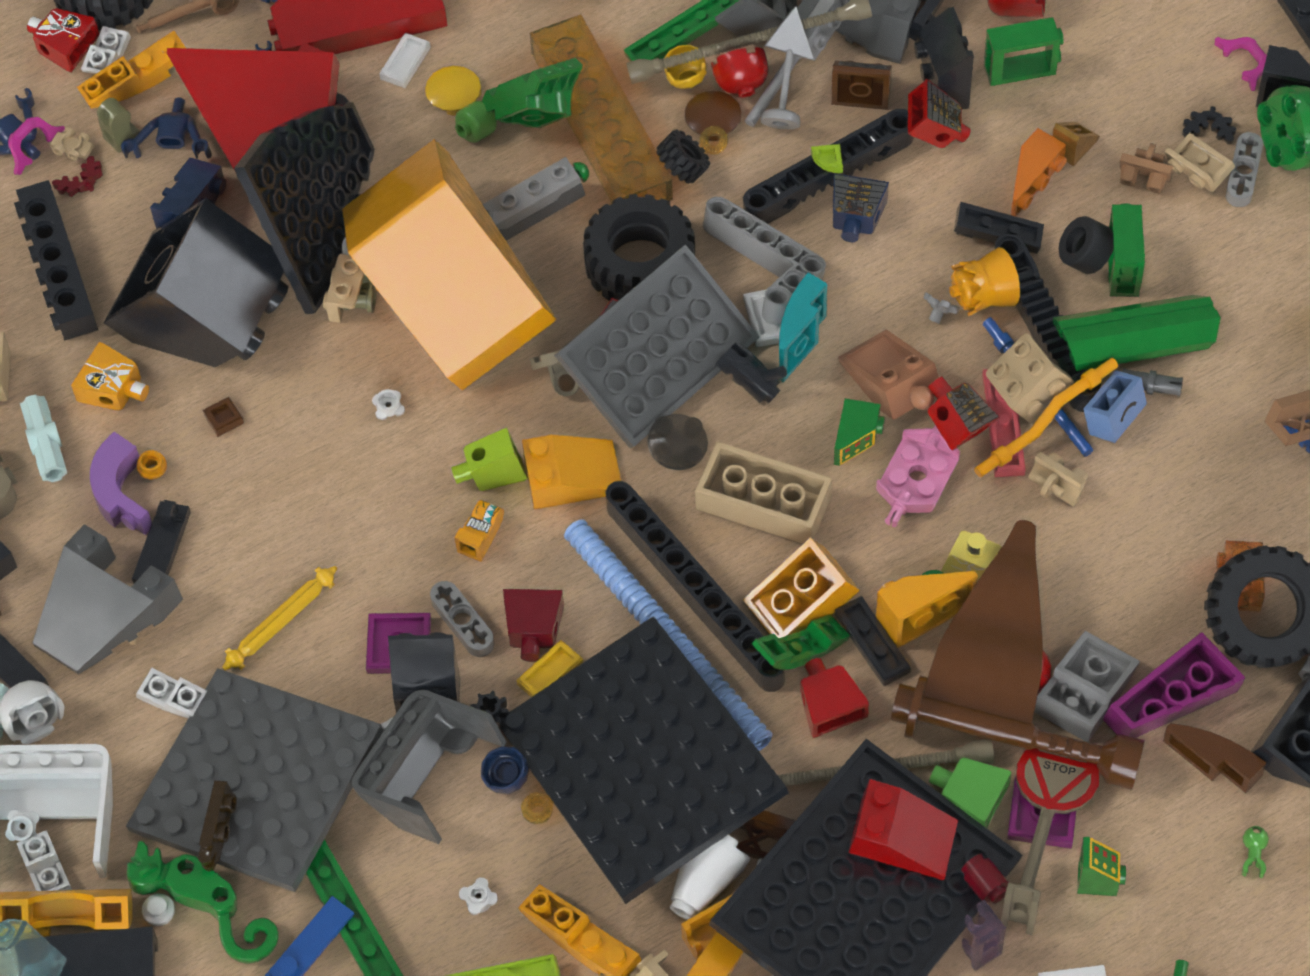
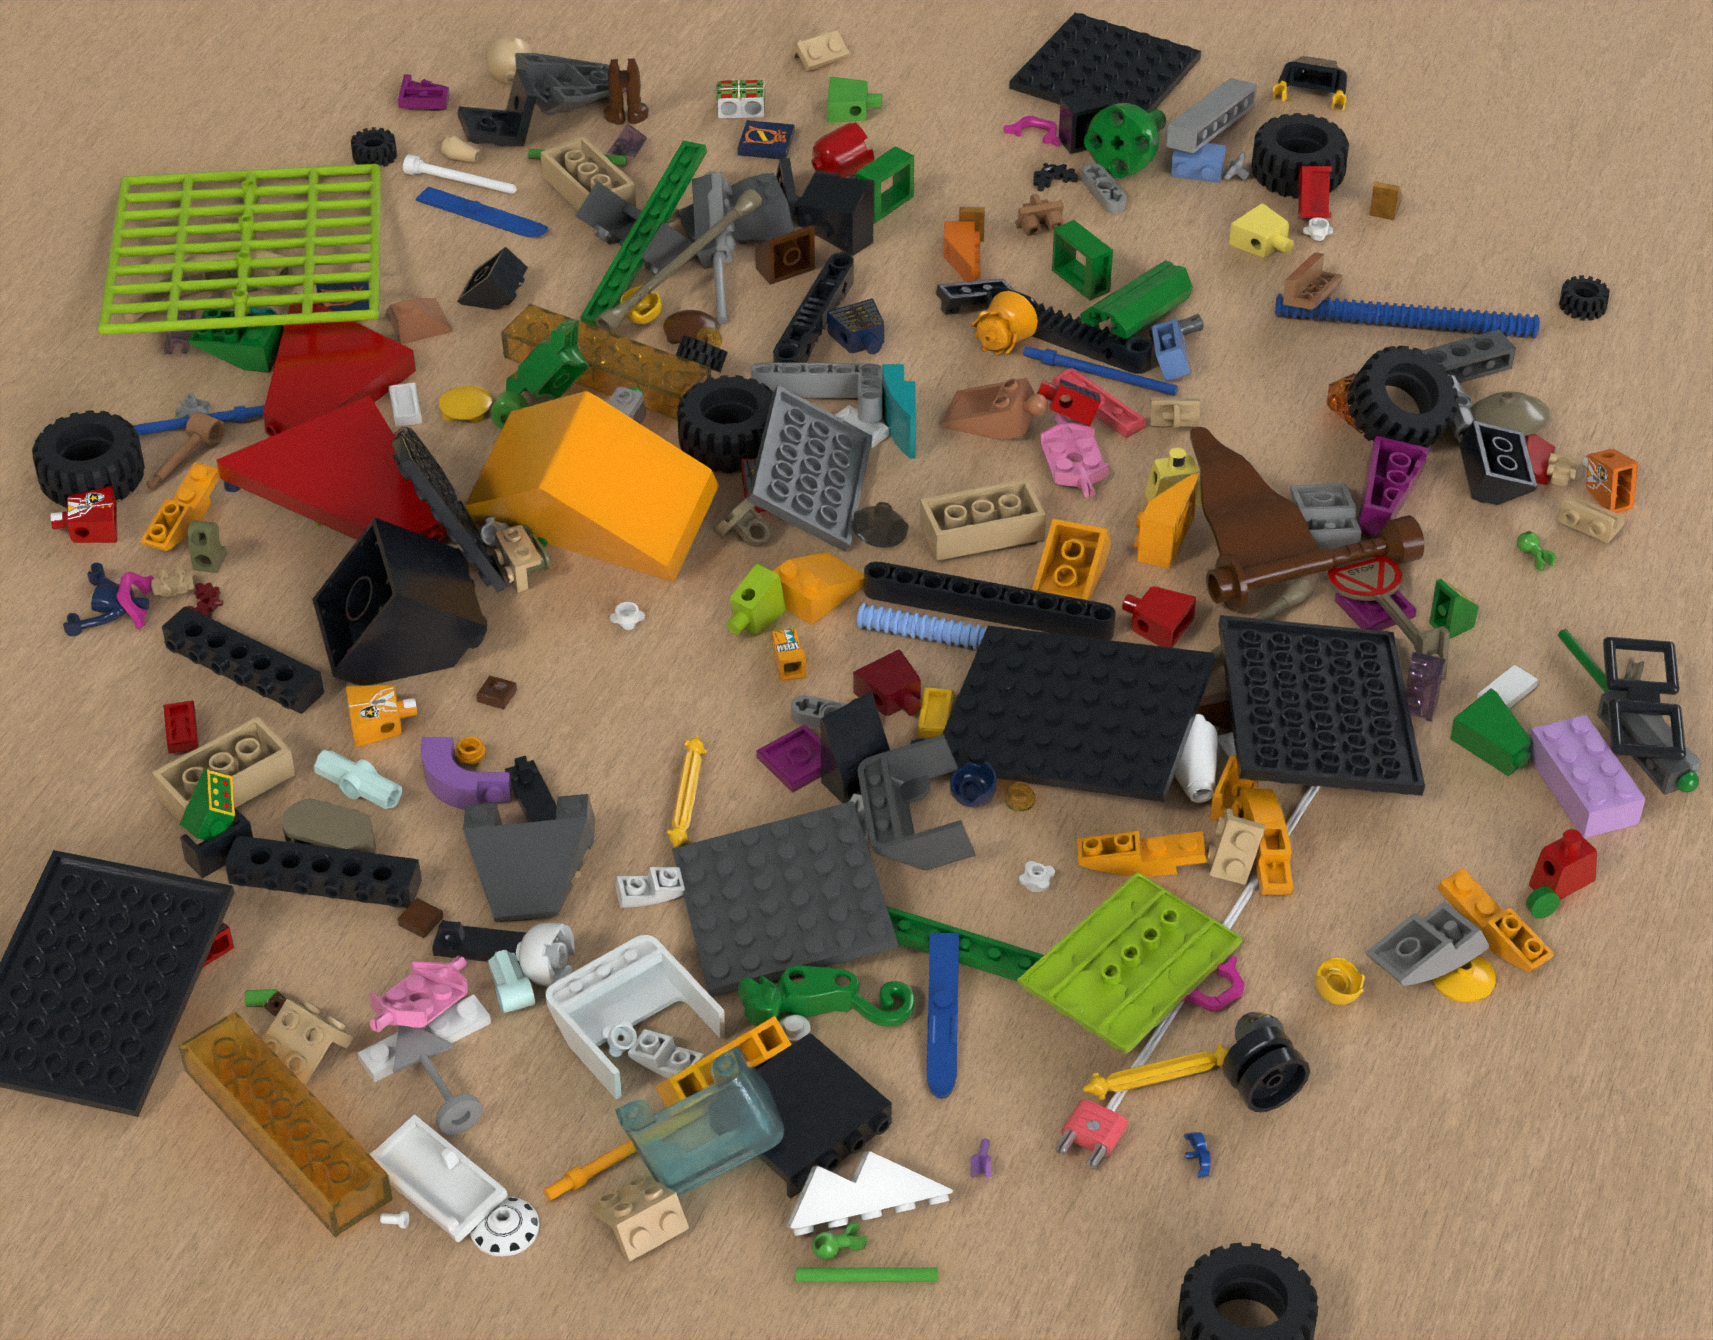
camera: 40 degrees left, 15 degrees down
white slope [81,26,131,75] -> none
dark blue piece [121,97,212,159] -> none
dark blue wedge [150,158,227,229] -> none
dark brown hinge [198,780,237,871] -> none
red cylinder [711,47,769,98] -> none
black piece [715,342,787,404] -> none
green slope [752,615,850,670] -> none
light grey piece [761,6,814,129] -> none
lime tile [811,144,843,173] -> none
green slope [834,398,885,466] -> none
black tile [835,596,911,686] -> none
red slope [848,779,958,880] -> none
red torso [908,79,971,148] -> none
light grey plant [924,292,960,324] -> none
bright green torso [929,758,1012,828] -> none
dark red brick [961,854,1009,904] -> none
light orange bar [974,358,1119,478] -> none
tan bracket [986,333,1074,423] -> none
black tyre [1058,216,1114,274] -> none
reddish brown slope [1163,723,1266,793] -> none
tan bracket [1164,133,1235,193] -> none

